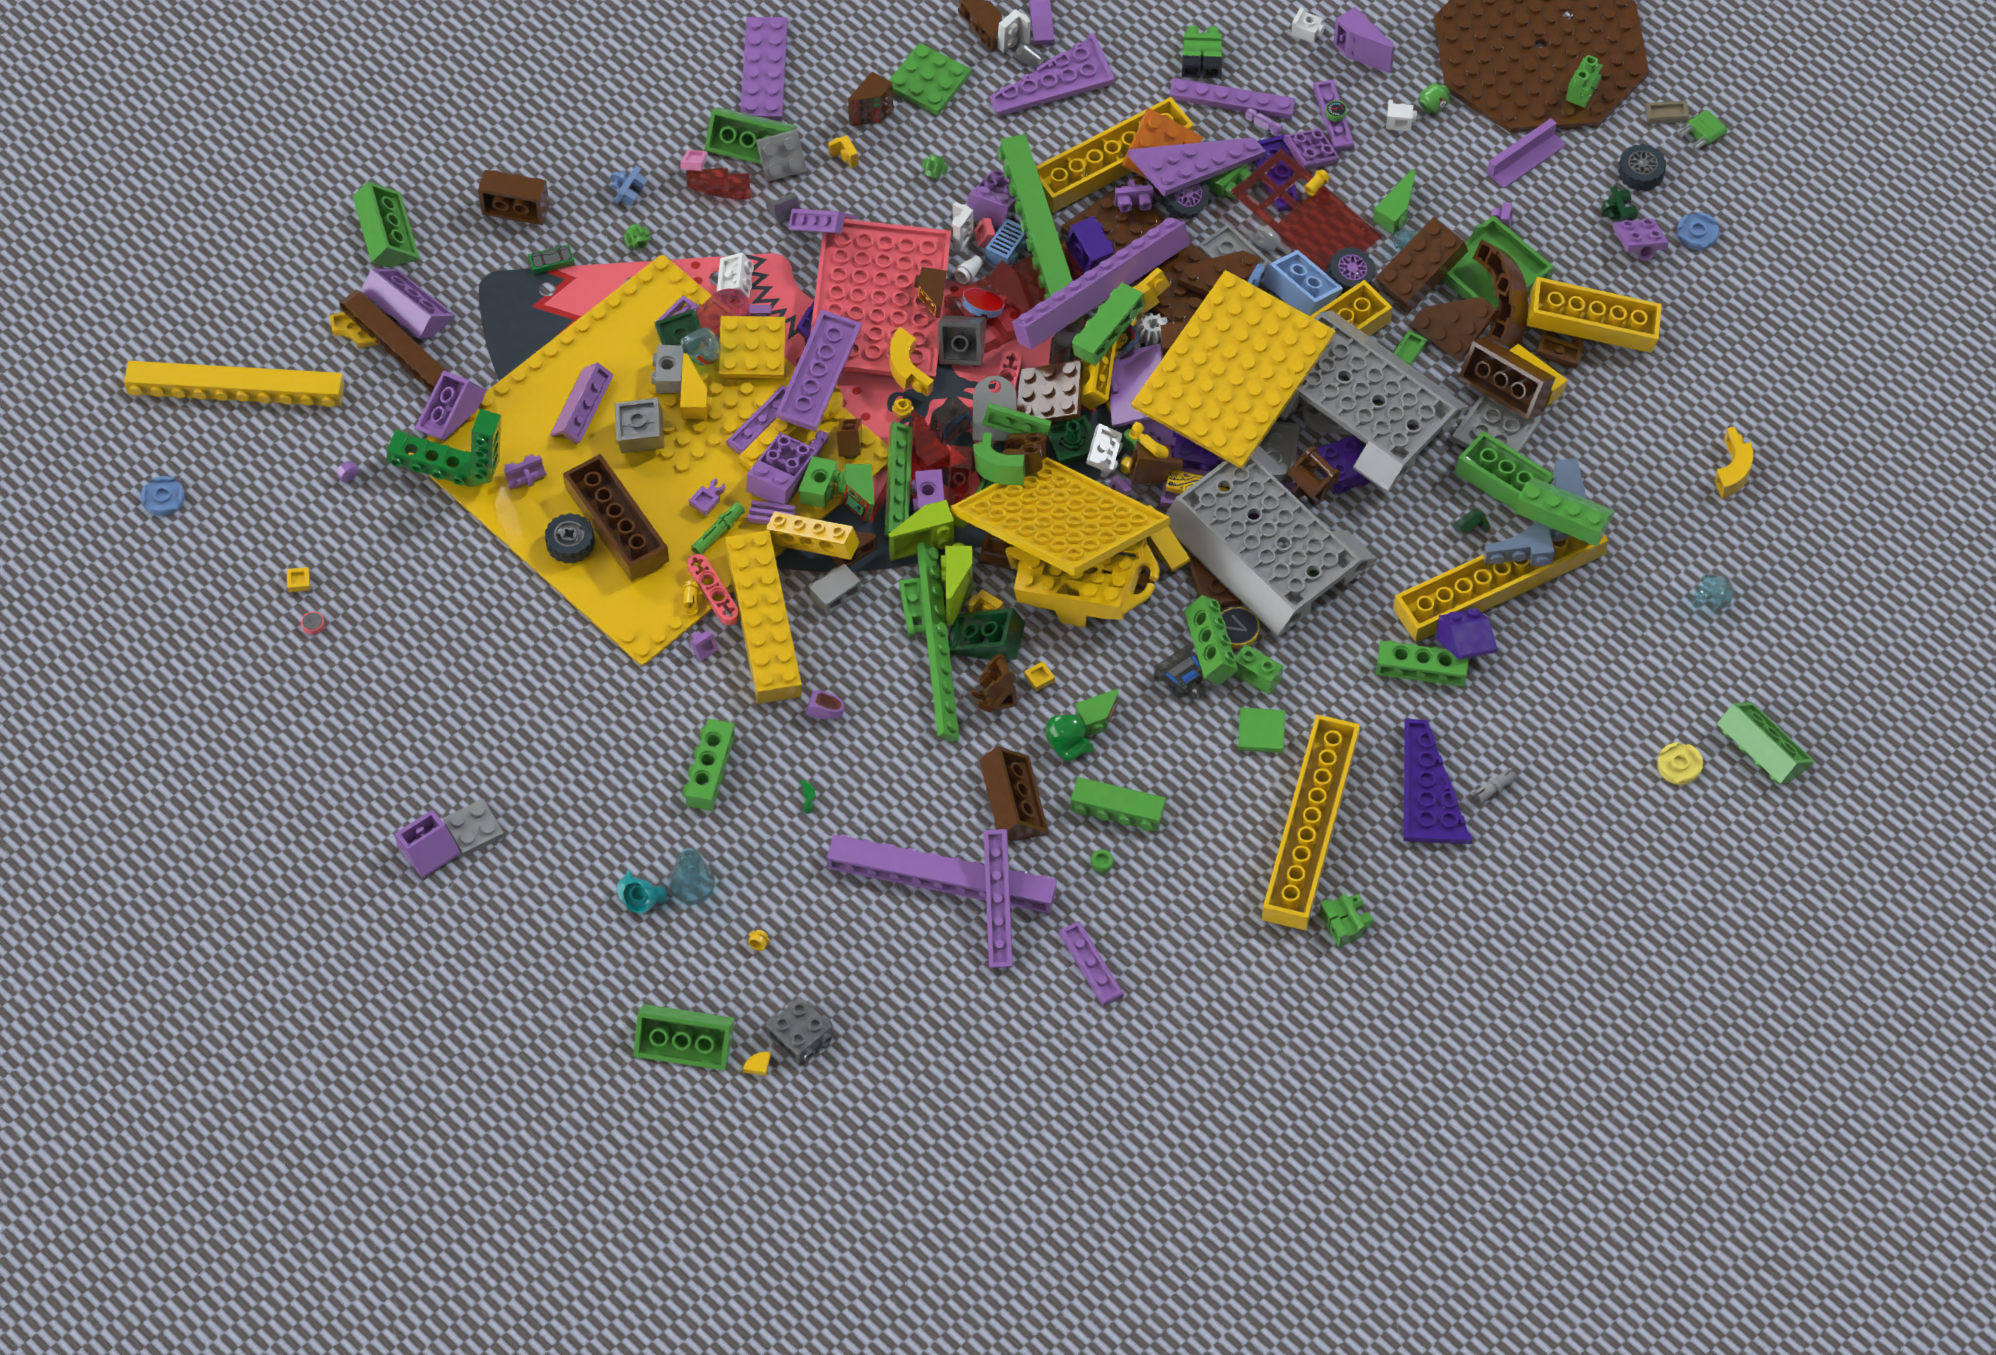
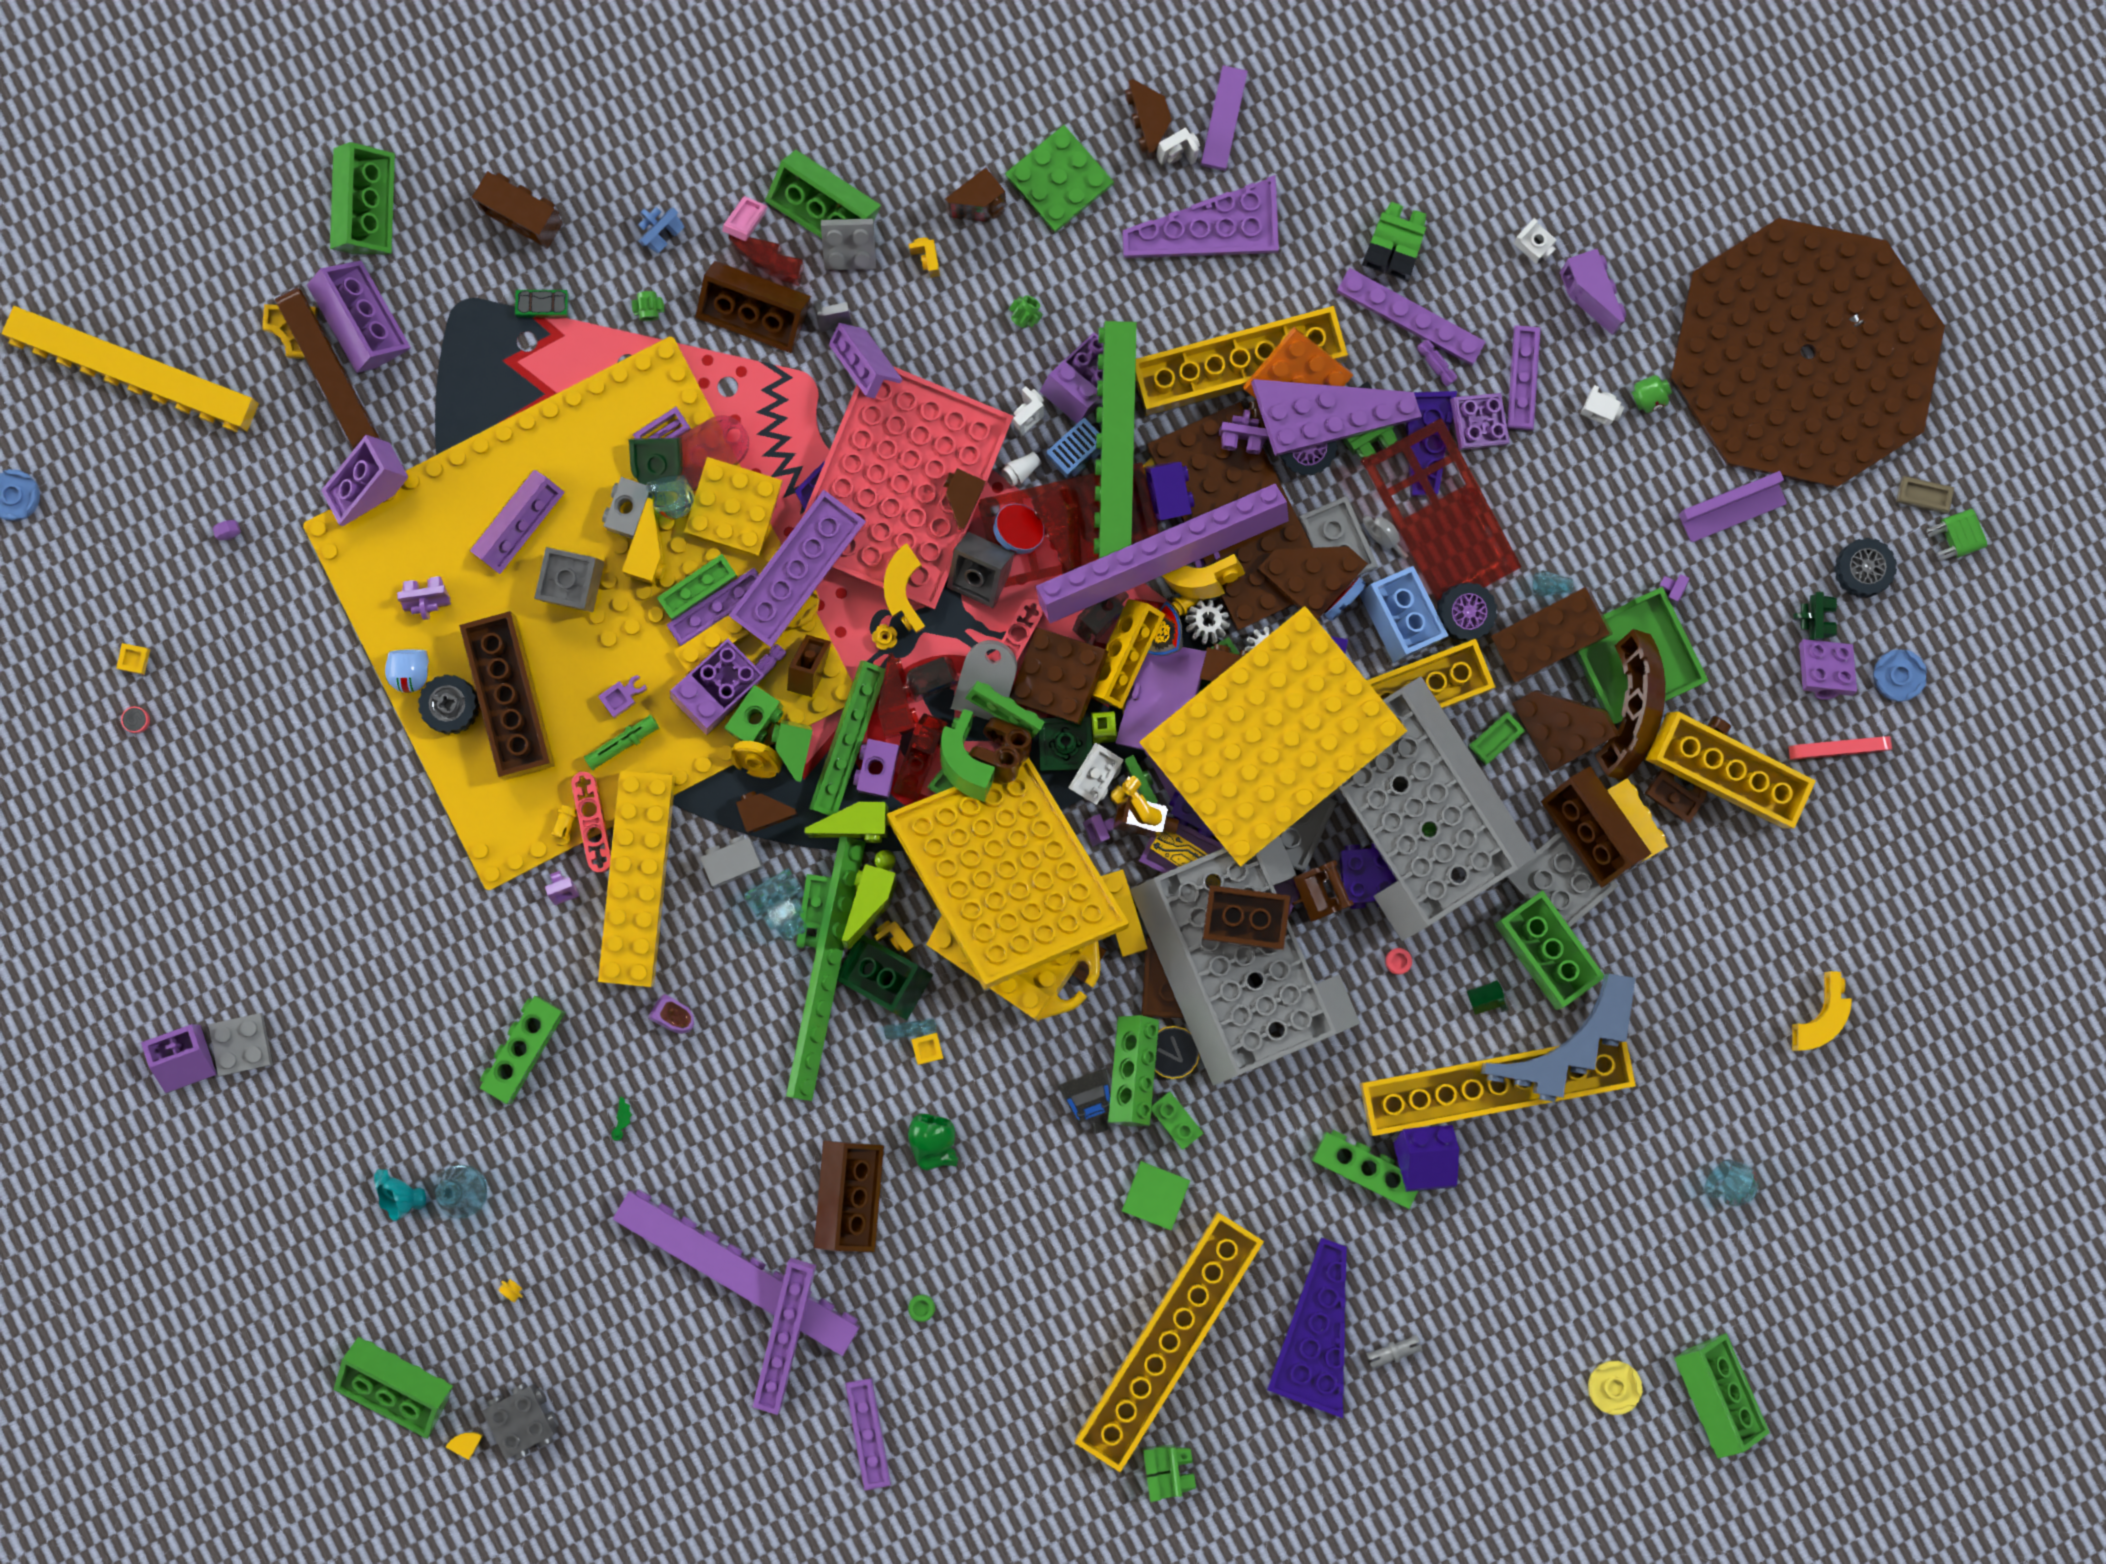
camera: 20 degrees right, 25 degrees up
green brick [387,409,501,487] -> none
white bracket [717,252,754,299] -> none
medium lavender plate [741,17,788,121] -> none
medium lavender tile [747,500,795,525] -> none
medium lavender tile [749,305,772,317] -> none
yellow brick [766,511,859,560] -> none
reddish brown piece [970,654,1017,713] -> none
coral plate [974,218,995,248] -> none
flat silver cone [1014,43,1046,68] -> none
bright green brick [1070,777,1166,832] -> none
bright green brick [1072,282,1145,366] -> none
bright green slope [1075,689,1119,736] -> none
yellow pin [1304,169,1330,196] -> none
tile [1325,100,1347,122] -> none
bright green slope [1373,169,1416,234] -> none
bright green slope [1516,478,1615,547] -> none
bright green hips [1566,55,1603,108] -> none
none -> light blue helmet [385,649,429,693]
none -> bright green plate [657,554,738,621]
none -> reddish brown slope [695,261,811,353]
none -> yellow tile [730,741,783,778]
none -> clear light blue tile [743,868,808,941]
none -> clear light blue axle [884,1019,936,1039]
none -> lime leg [1091,711,1117,744]
none -> reddish brown brick [1203,885,1291,950]
none -> coral tile [1385,948,1412,975]
none -> coral beam [1788,736,1892,760]

